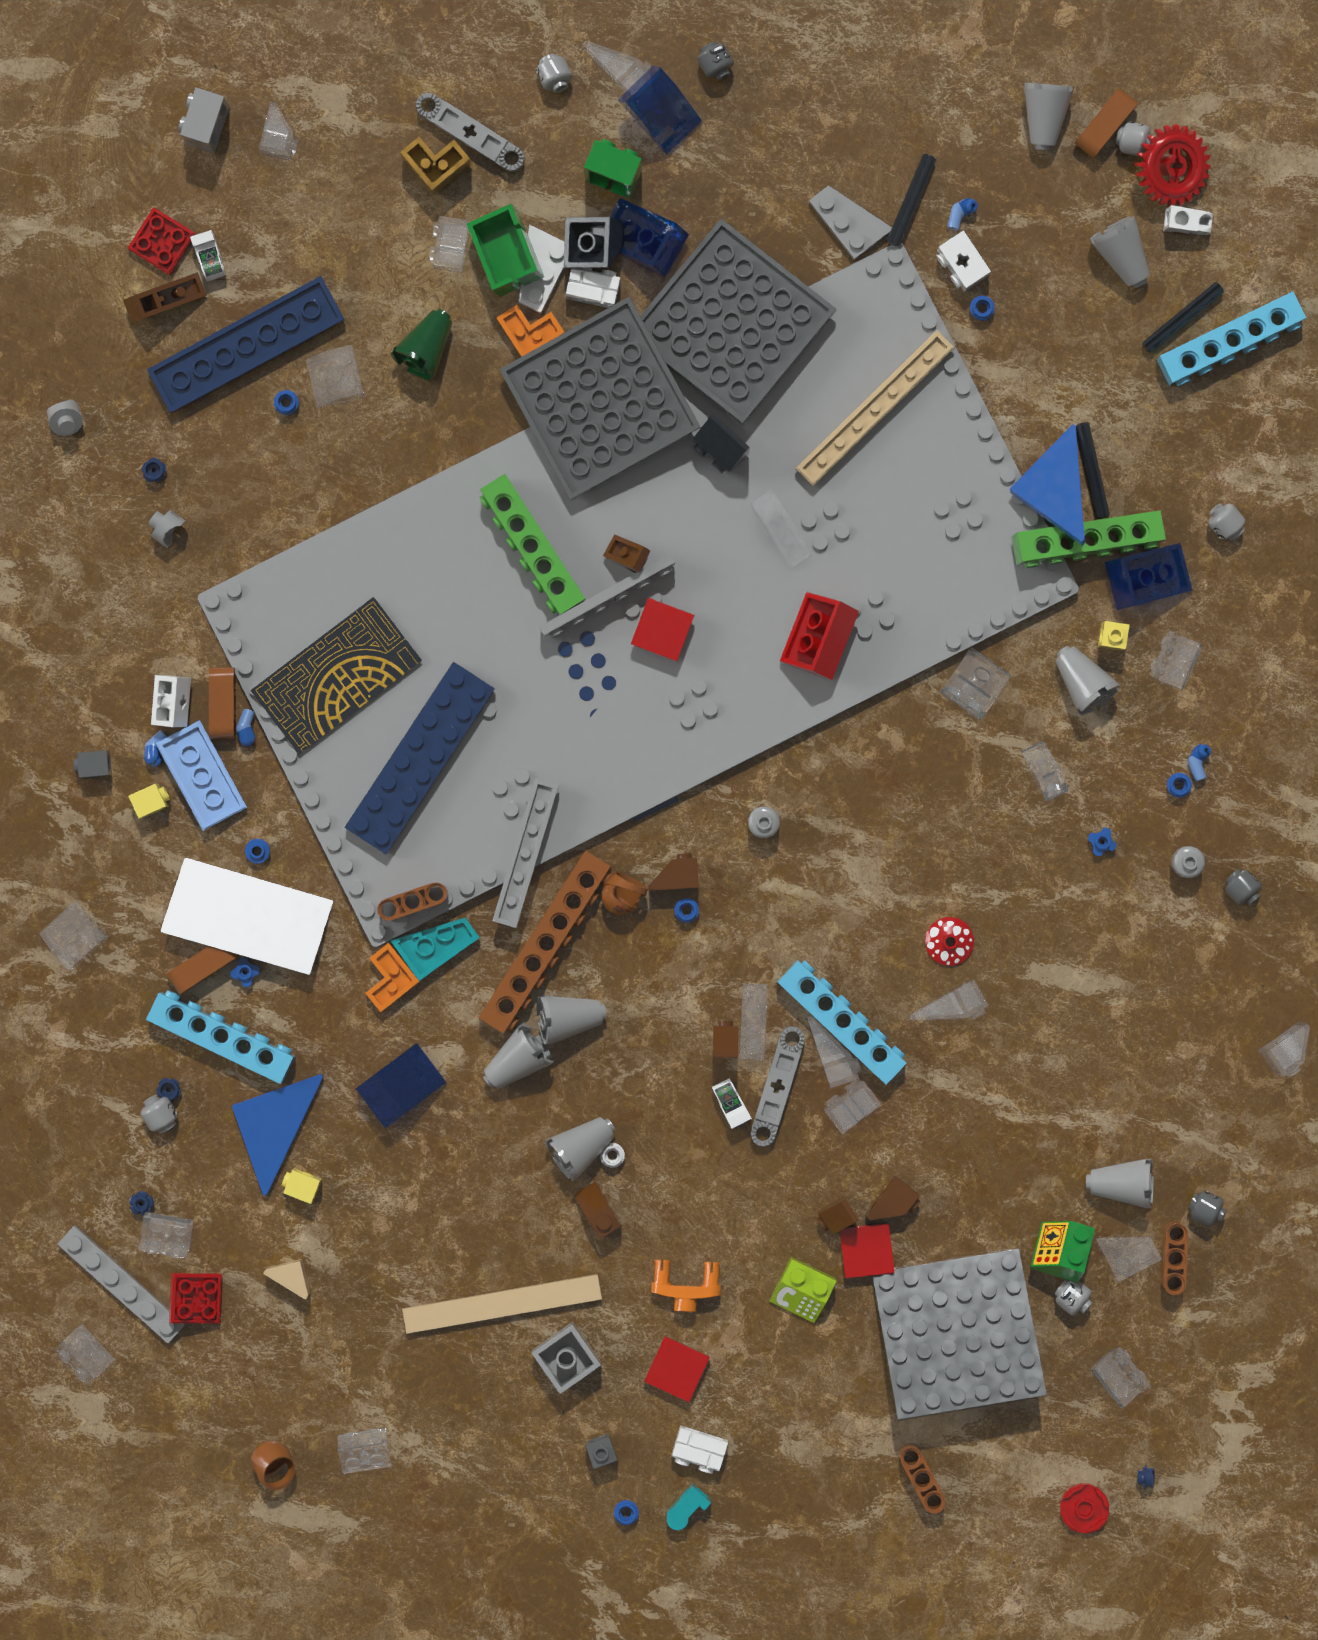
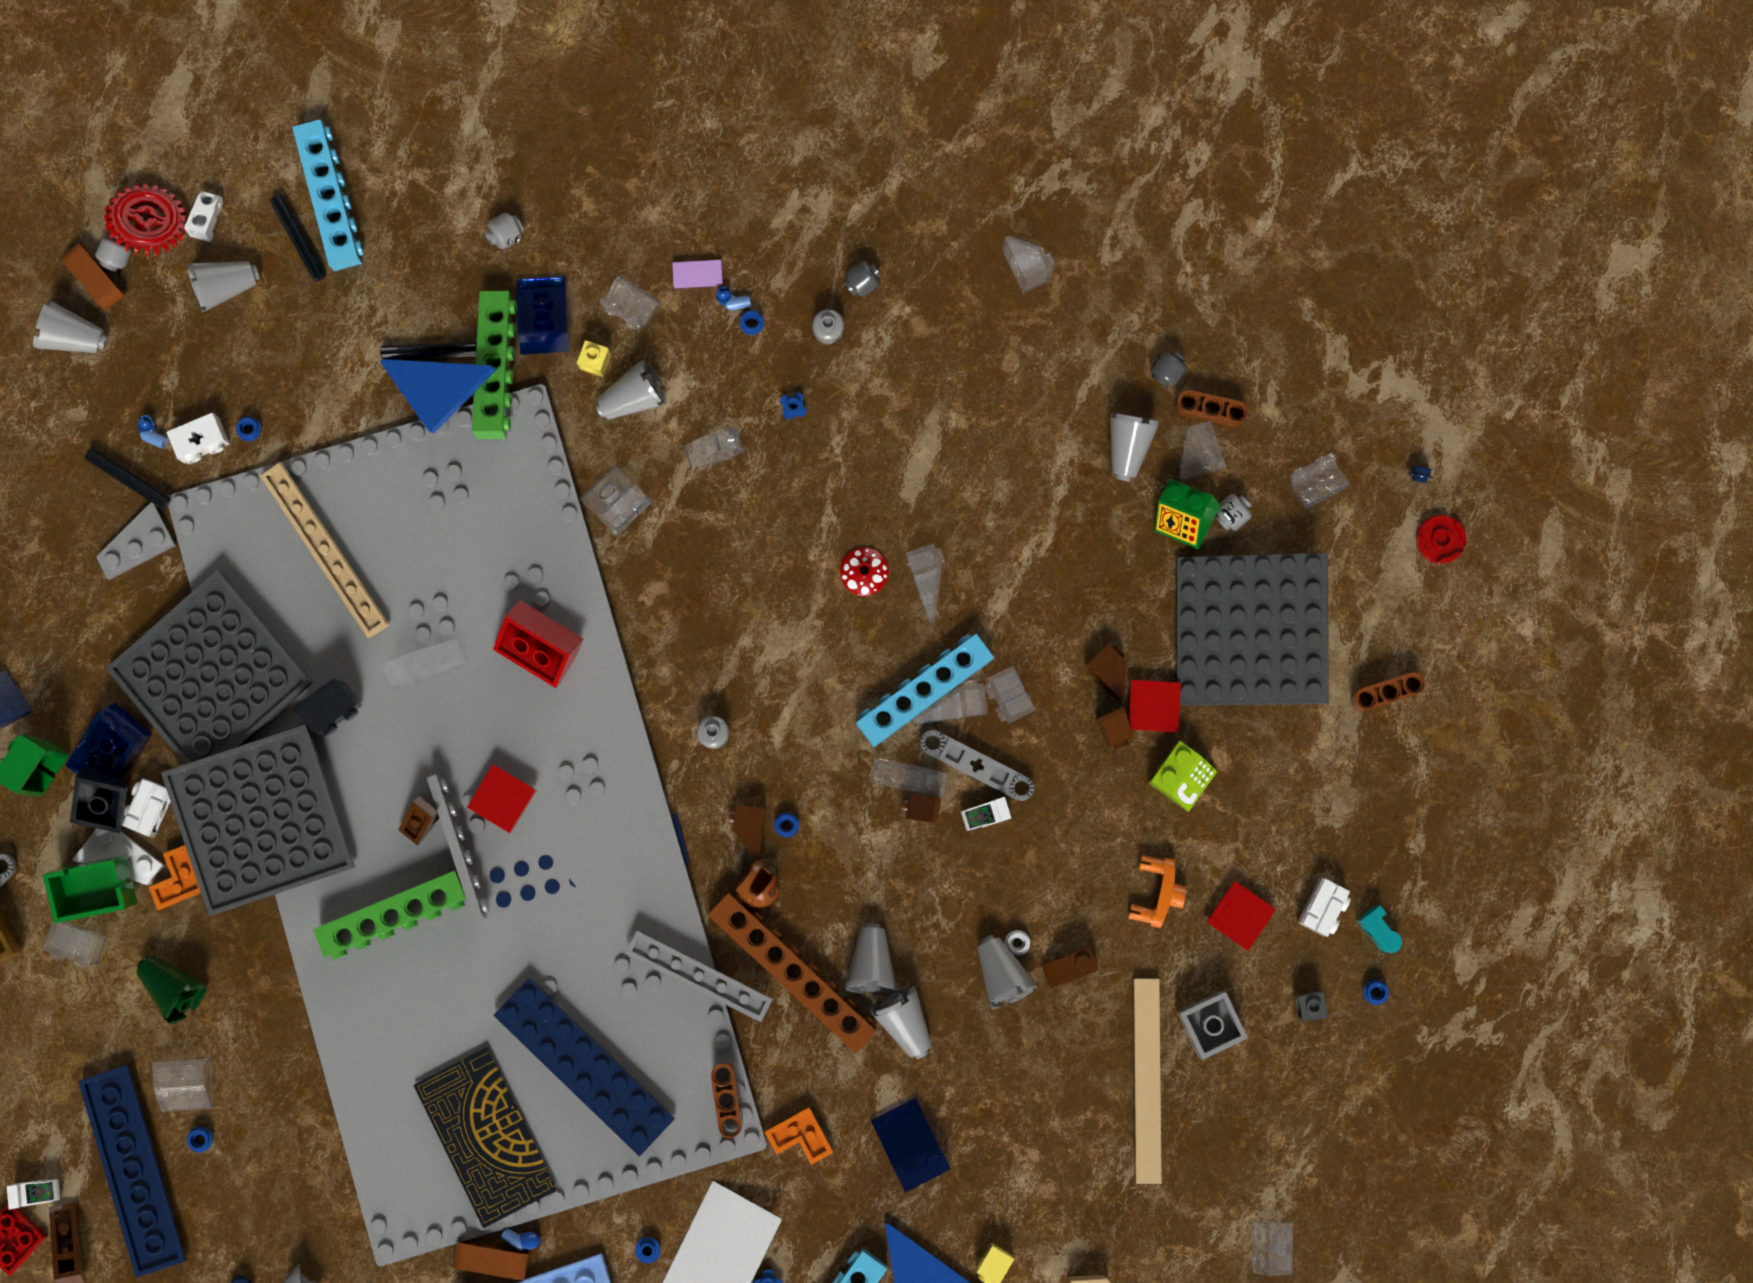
camera: 85 degrees left, 5 degrees down
teal wing [391,917,480,981] -> none
none -> lavender tile [672,260,723,289]

